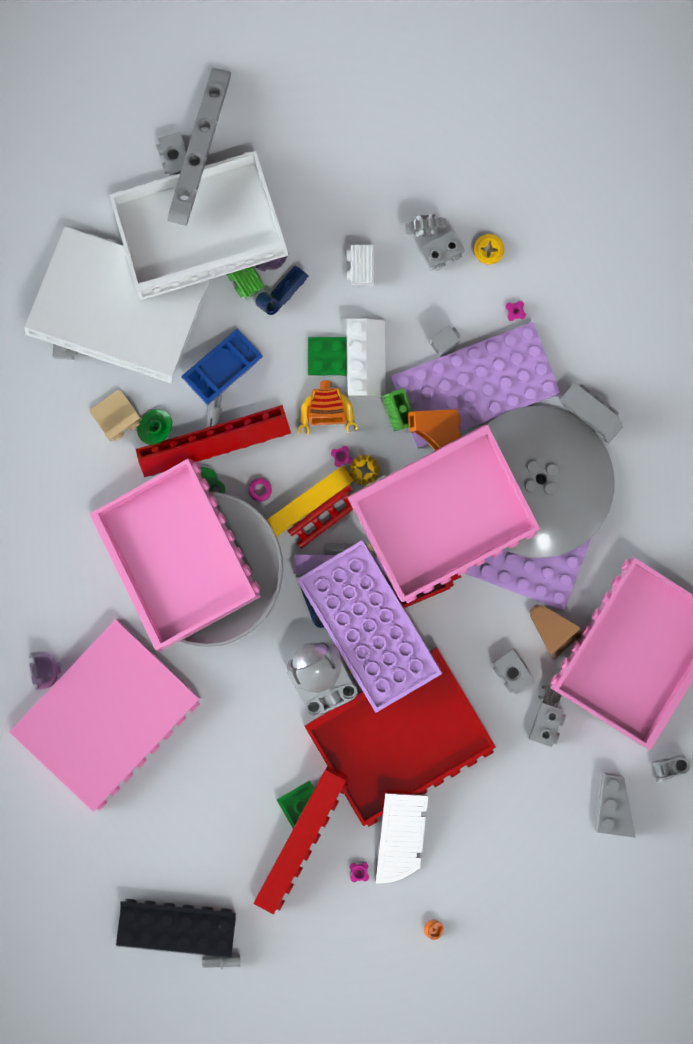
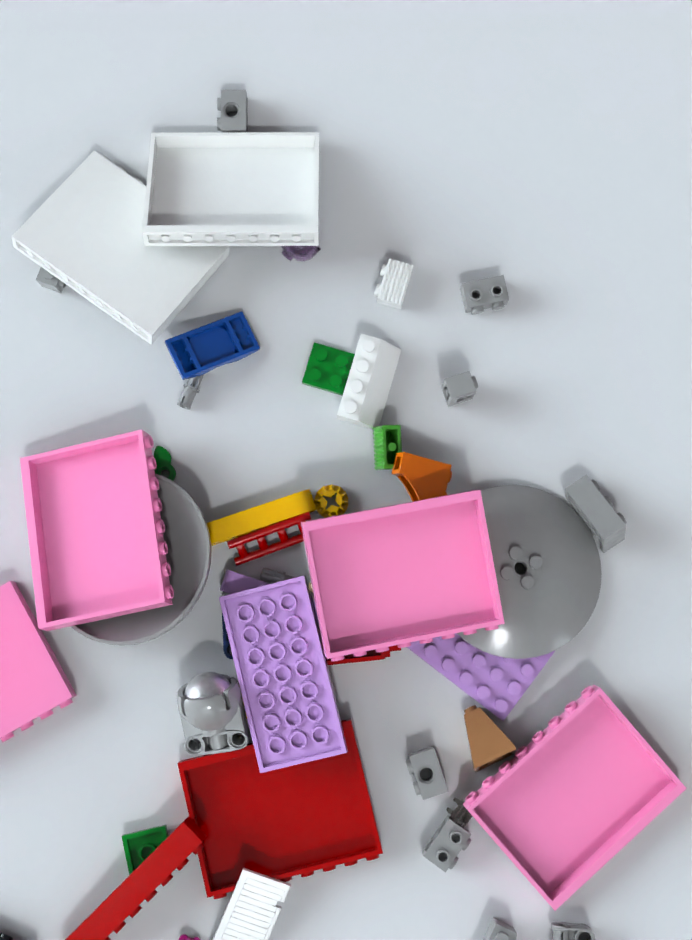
camera: 15 degrees right, 5 degrees down
tan bracket [90,390,142,442] -> none
red brick [136,405,291,478] -> none
green dish [137,409,173,445] -> none
light grey beam [167,67,231,226] -> none
bright green brick [226,266,265,300] -> none
dark pink piece [248,478,272,502] -> none
dark blue plate [255,265,309,315] -> none
torso [298,380,358,435] -> none
dark pink plate [331,446,352,467] -> none
lavender plate [390,322,561,448] -> none
light grey gear [405,214,447,238] -> none
yellow gear [474,234,504,265] -> none
dark pink plate [506,301,526,321] -> none

